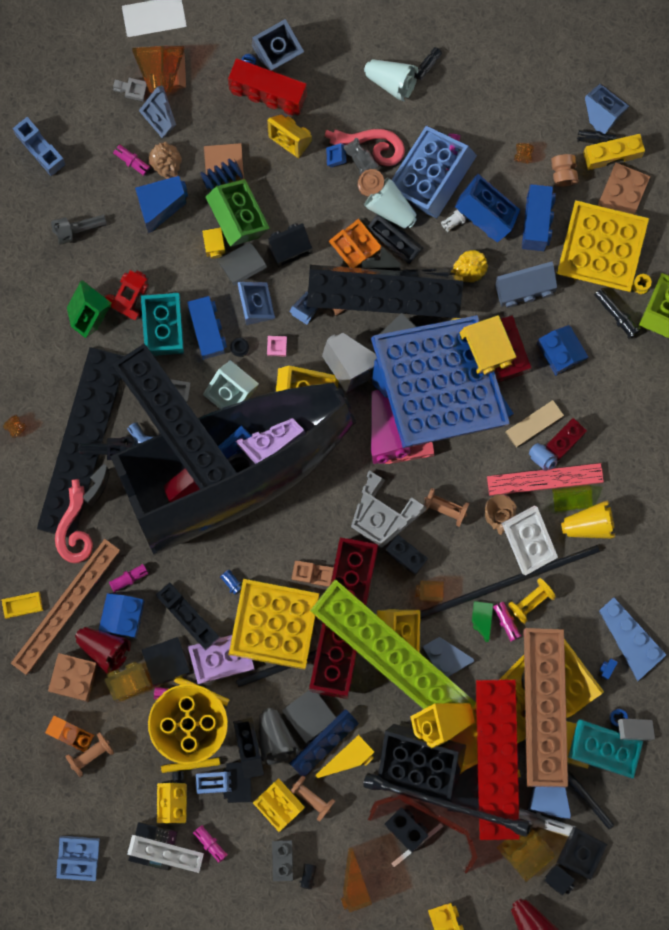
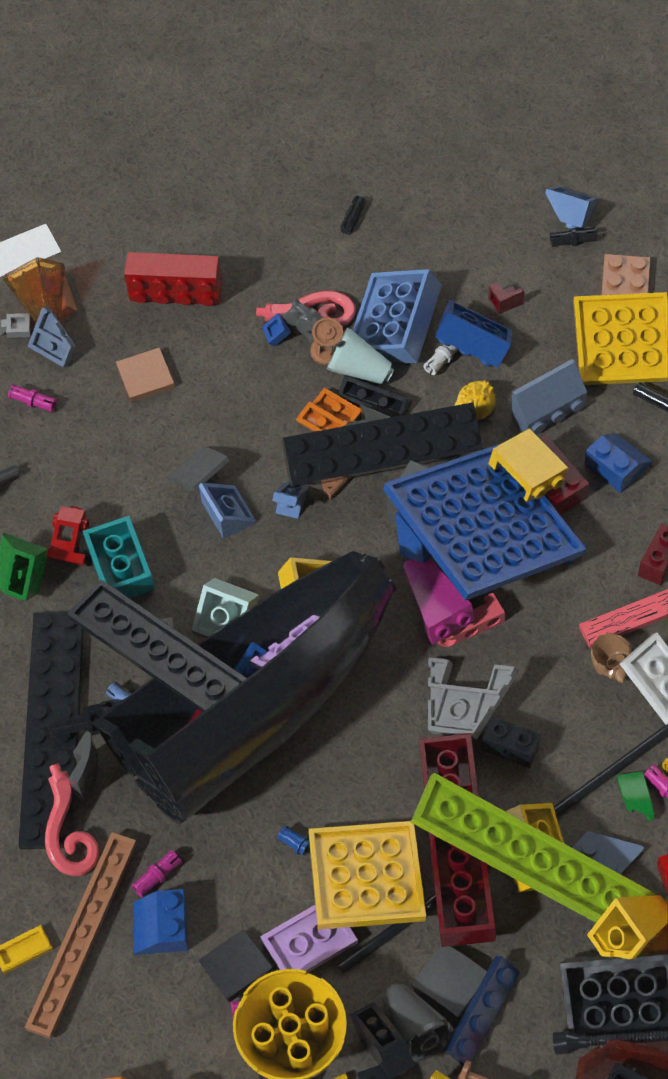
camera: 10 degrees left, 20 degrees down
nougat brick [48,653,98,702] -> none
dark red cone [75,627,131,674] -> none
clear yellow brick [105,662,153,703] -> none
blue slope [135,176,189,233] -> none
medium nougat hair [149,142,182,179] -> none
black slope [156,582,220,651] -> none
blue brick [187,296,227,359] -> none
dark blue piece [200,158,243,192] -> none
yellow brick [202,228,225,259] -> none
bright green brick [206,179,270,246] -> none
black plate [230,338,249,357] -> none
sand blue slope [252,19,304,71] -> none
yellow slope [267,114,312,159] -> none
bright pink plate [267,336,287,357] -> none
black slope [268,223,312,268] -> none
nougat slope [292,561,334,587] -> none
yellow slope [315,735,374,778] -> none
light grey slope [322,333,377,393] -> none
light aqua cone [364,59,418,101] -> none
clear orange brick [415,580,444,603] -> none
nougat hose [424,488,469,527] -> none
tan tile [505,400,564,448] -> none
clear orange wheel [514,143,534,164] -> none
blue brick [522,184,556,251] -> none
medium blue brick [529,443,557,471] -> none
nougat wheel [551,154,579,187] -> none
yellow arch [583,134,645,170] -> none
none -> dark red panel [488,282,524,314]

